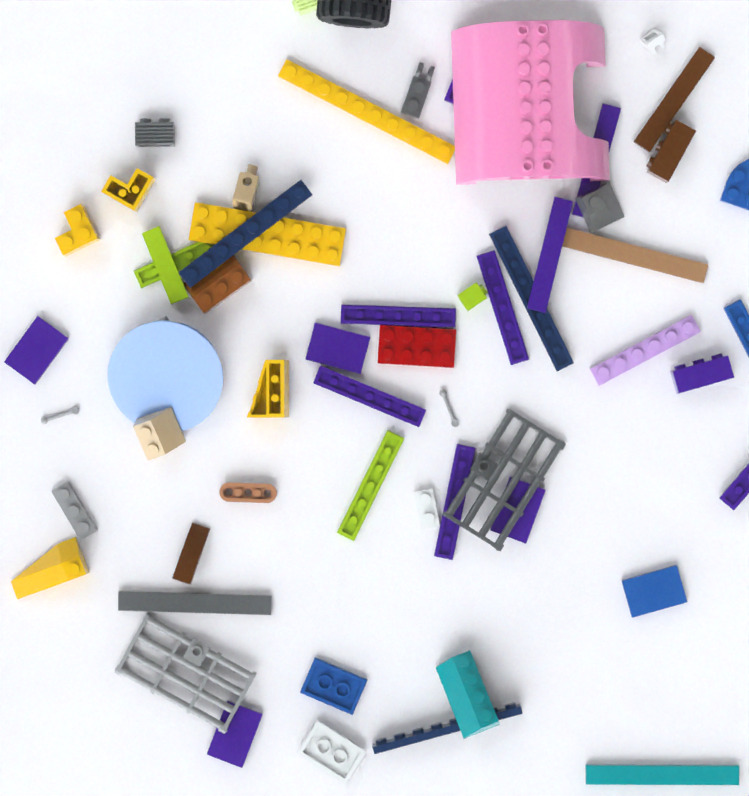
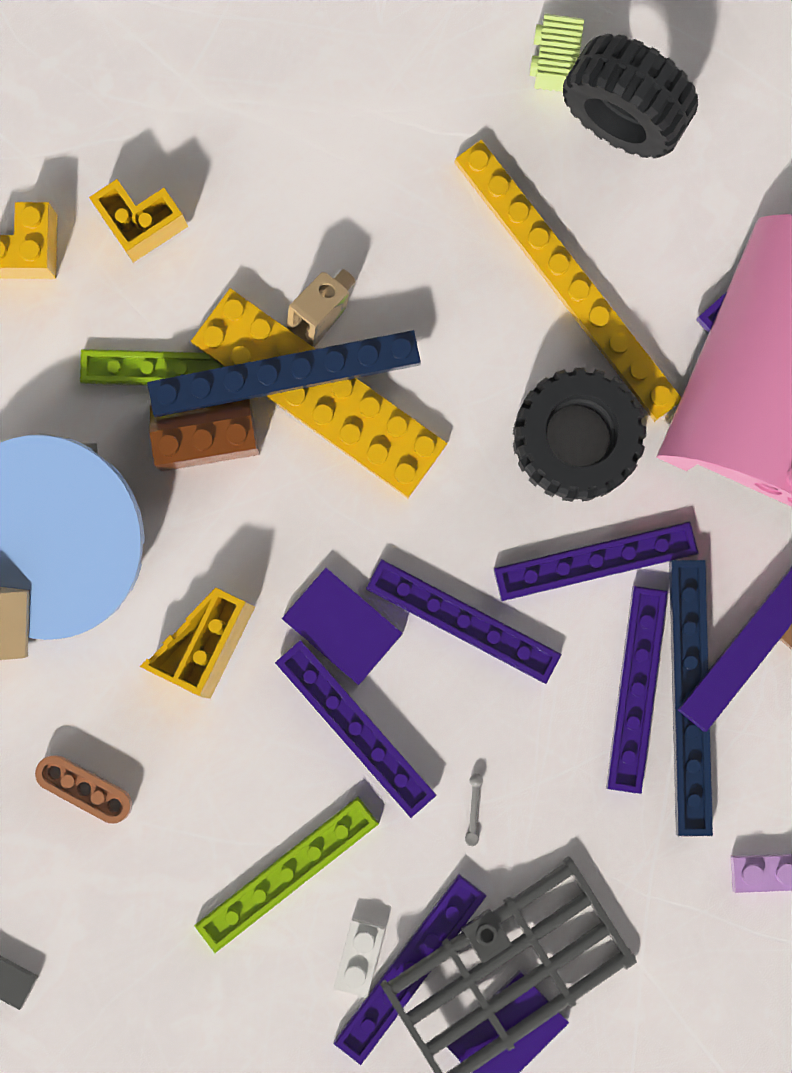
camera: 25 degrees right, 5 degrees down
dark grey brick [135,118,175,147] -> none
lime tile [142,226,189,305] -> none
red plate [378,325,456,368] -> none
dark grey hinge [401,62,435,119] -> none
lime brick [457,282,488,312] -> none
none -> dark purple tile [493,521,699,602]
none -> black tyre [513,368,647,502]

